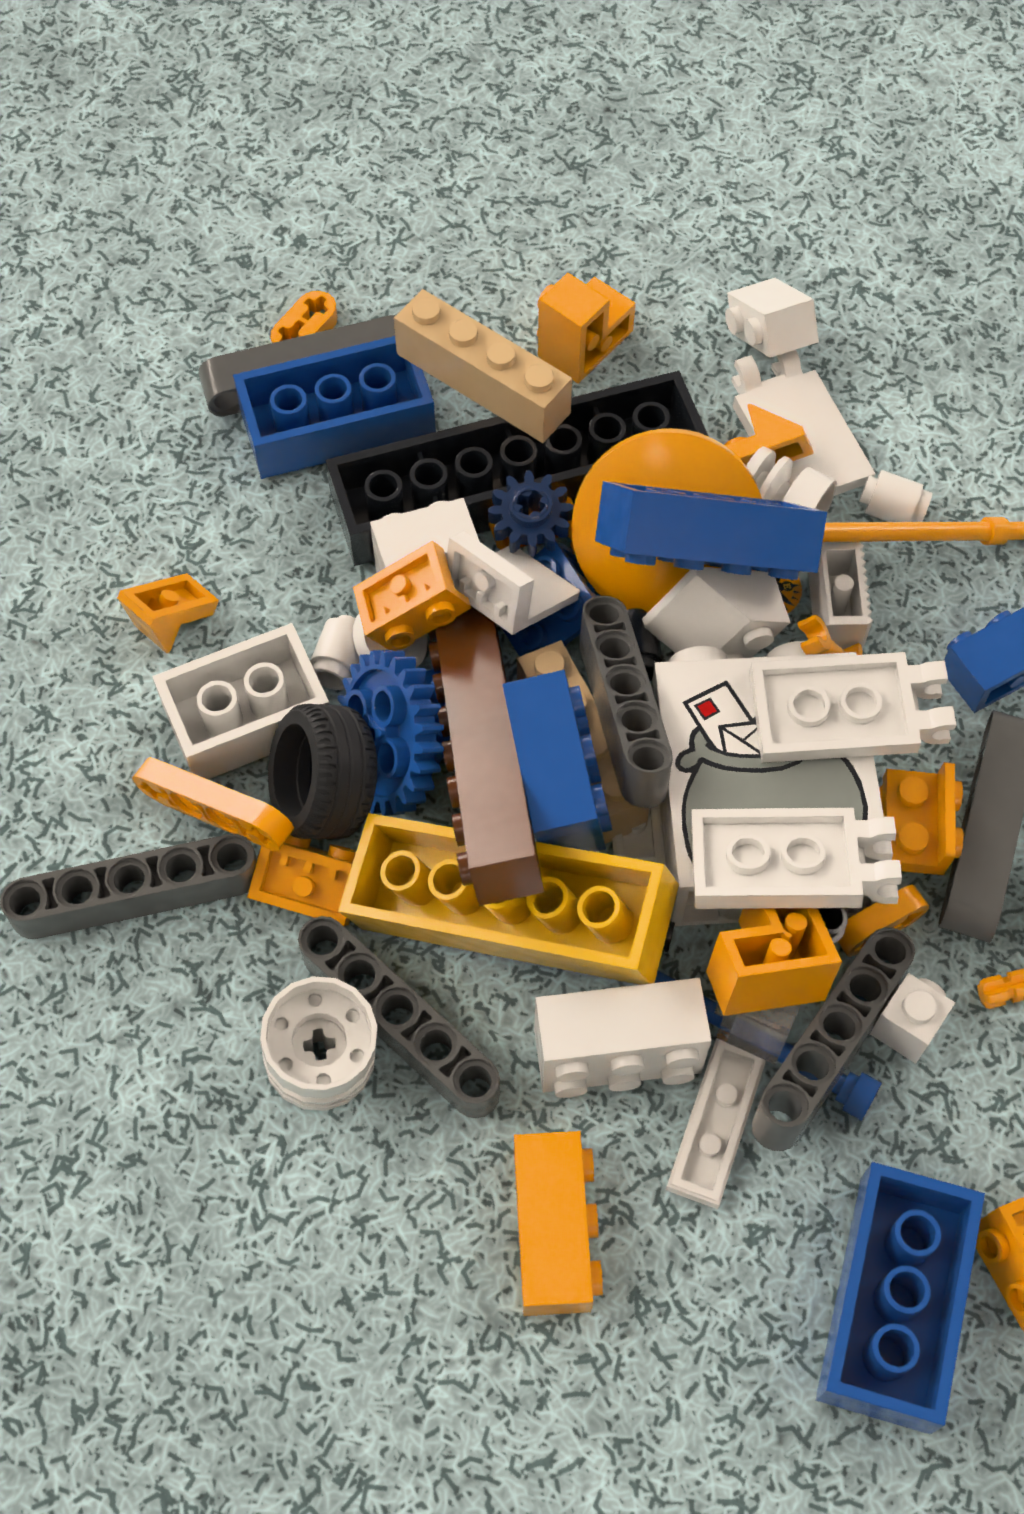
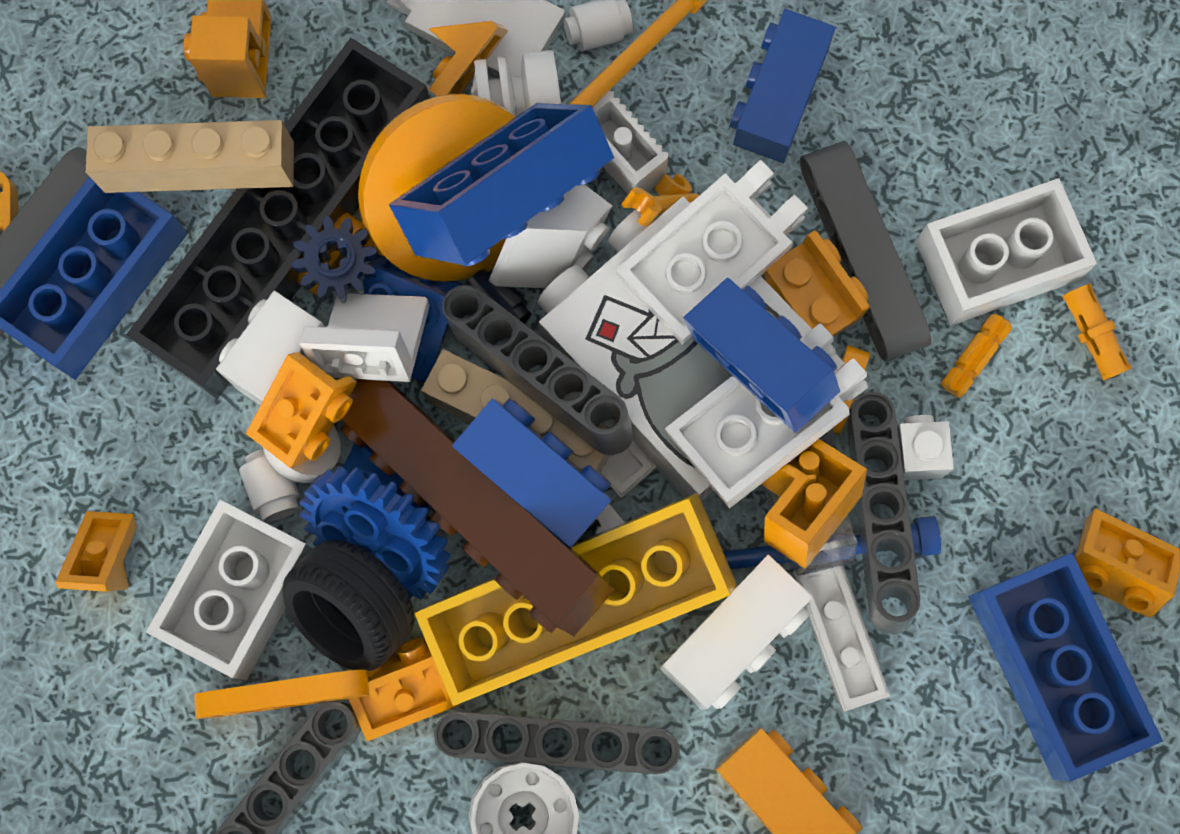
camera: 35 degrees left, 15 degrees up
none -> blue brick [683,277,841,433]

